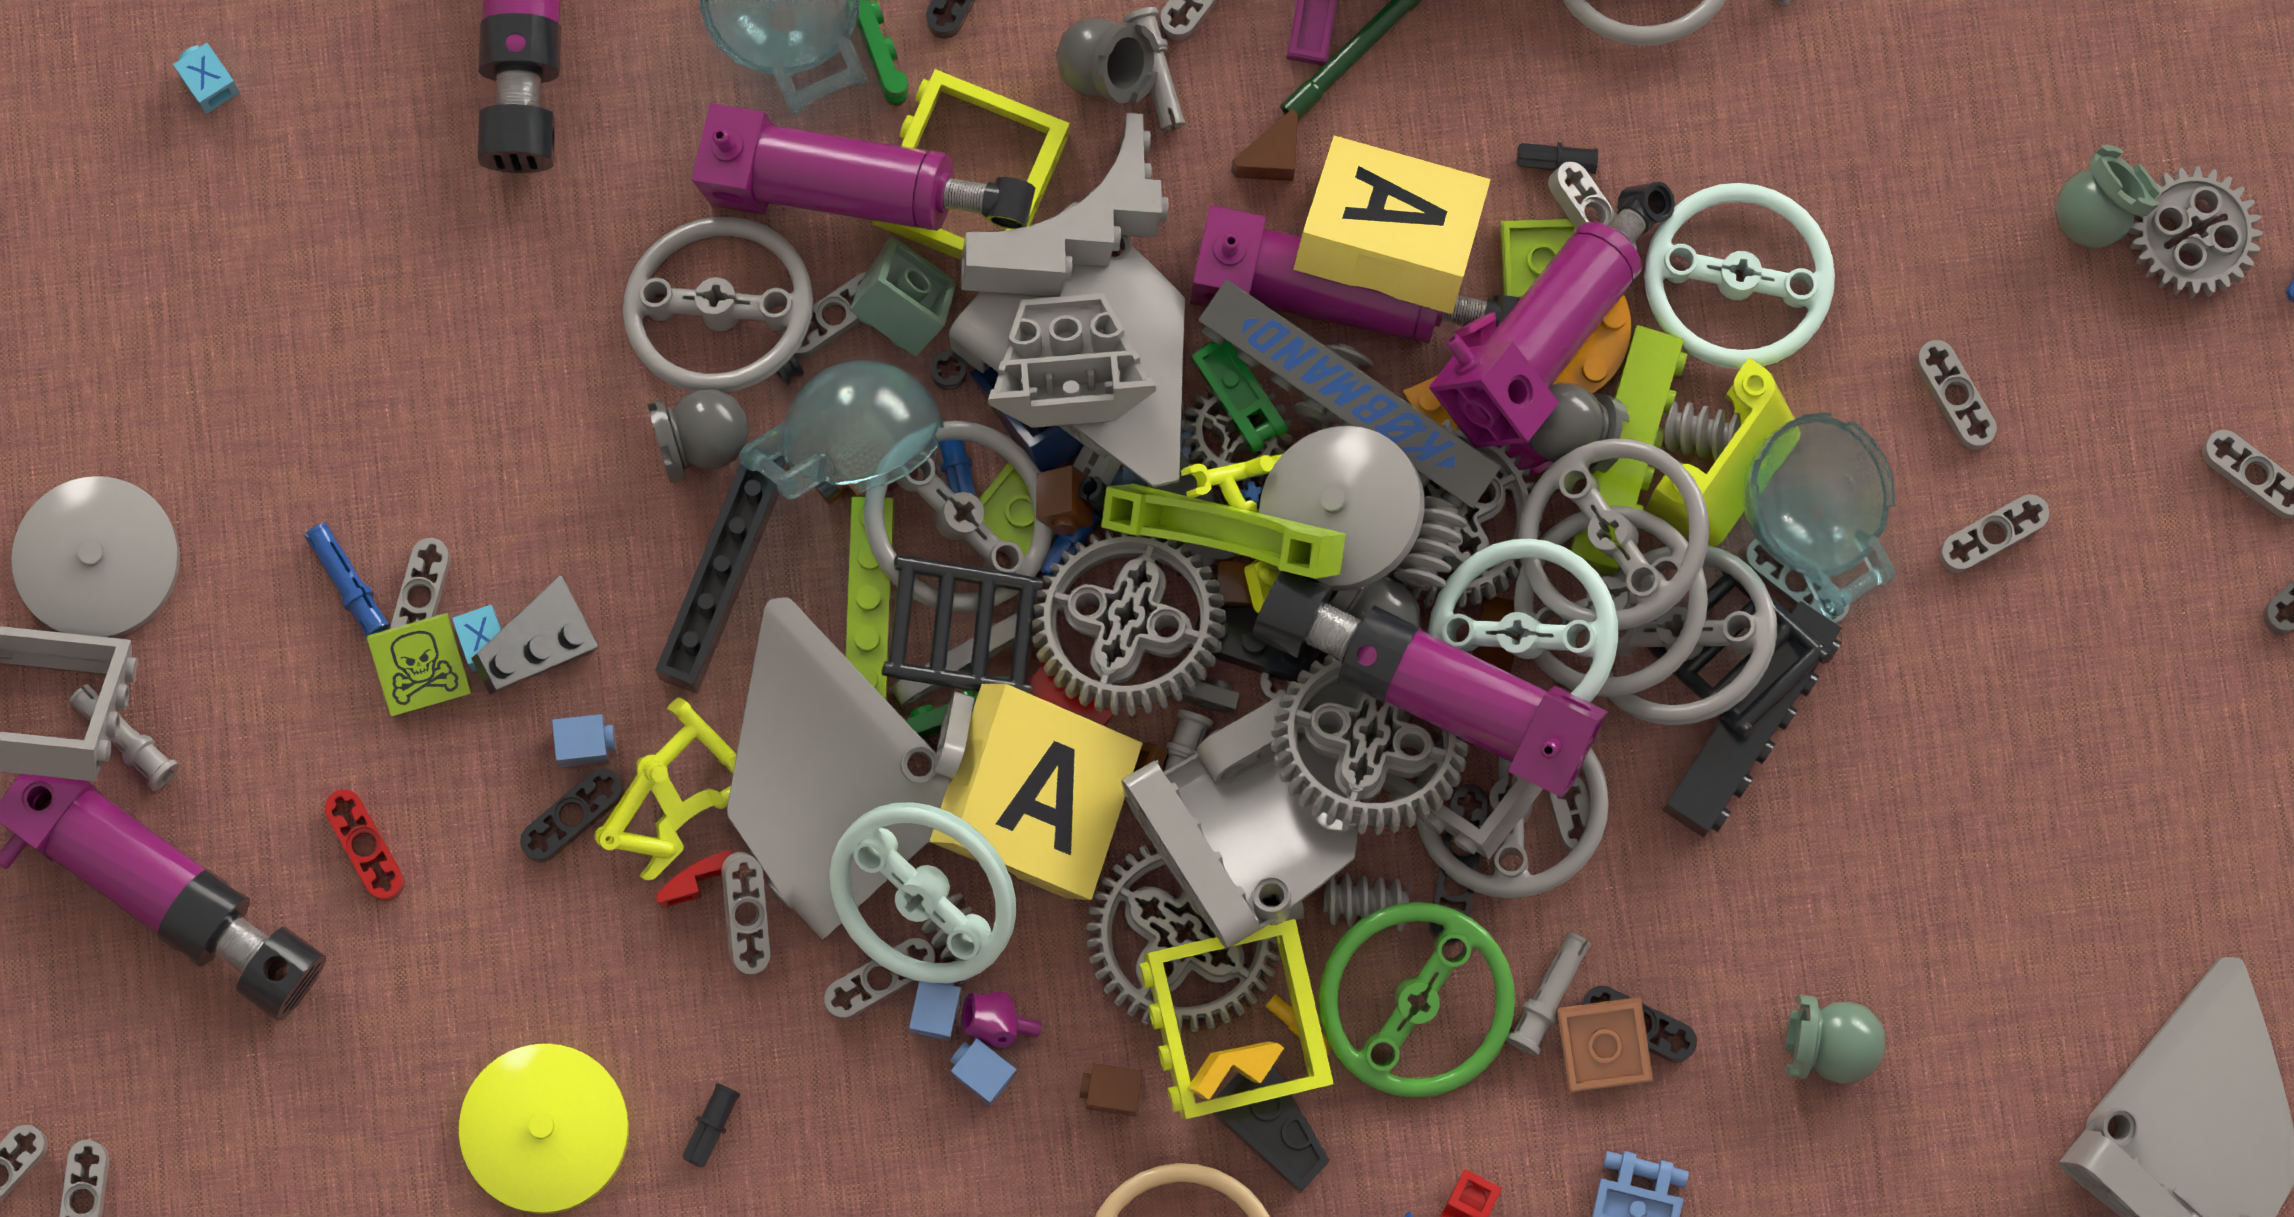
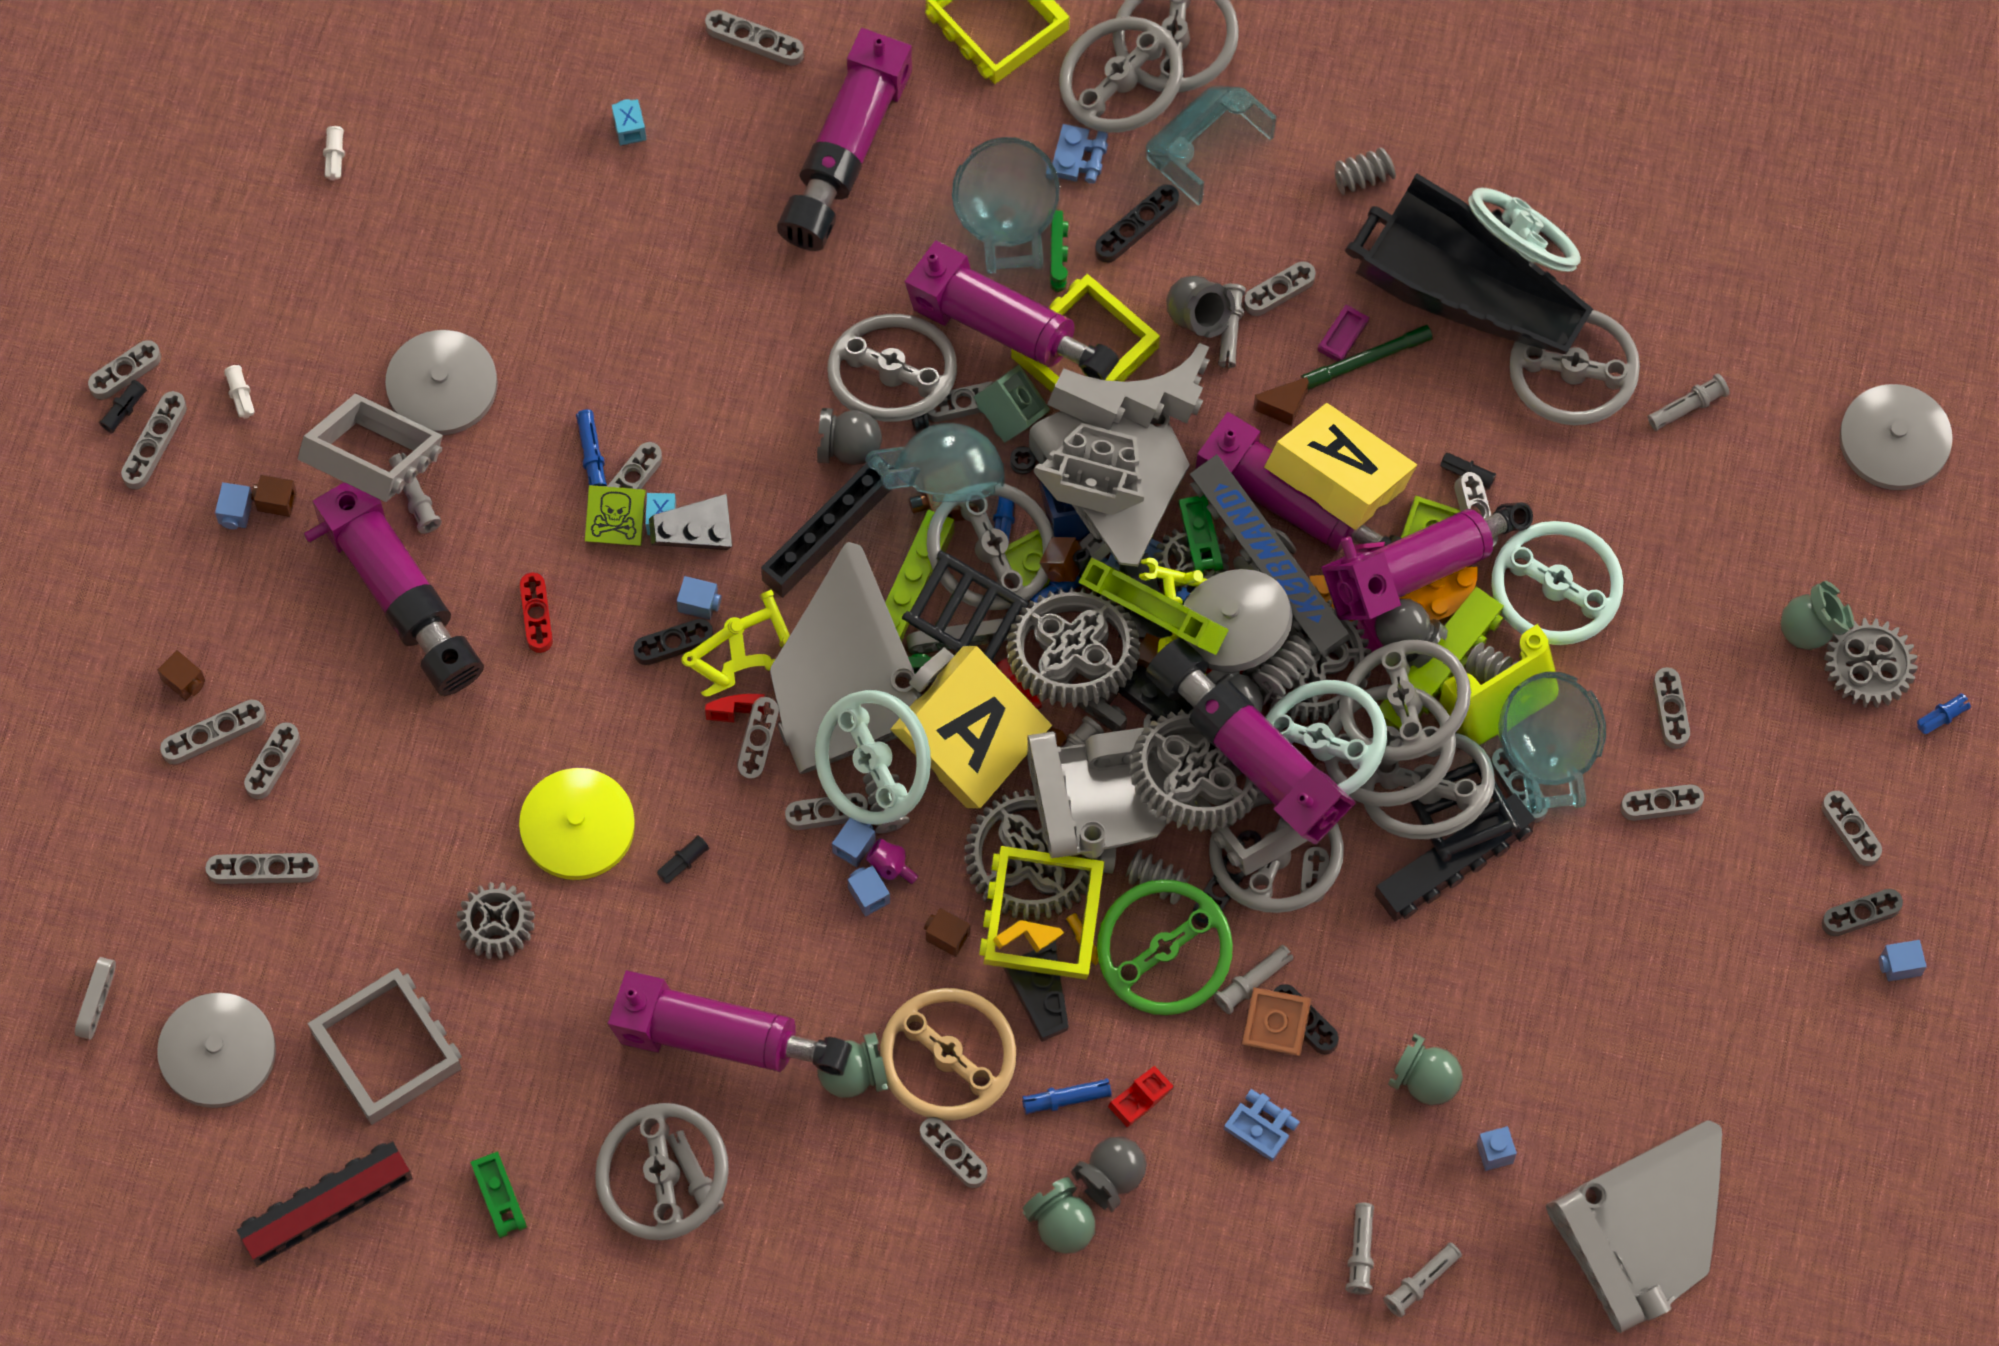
camera: 25 degrees right, 10 degrees down
none -> medium blue brick [1477,1126,1517,1171]

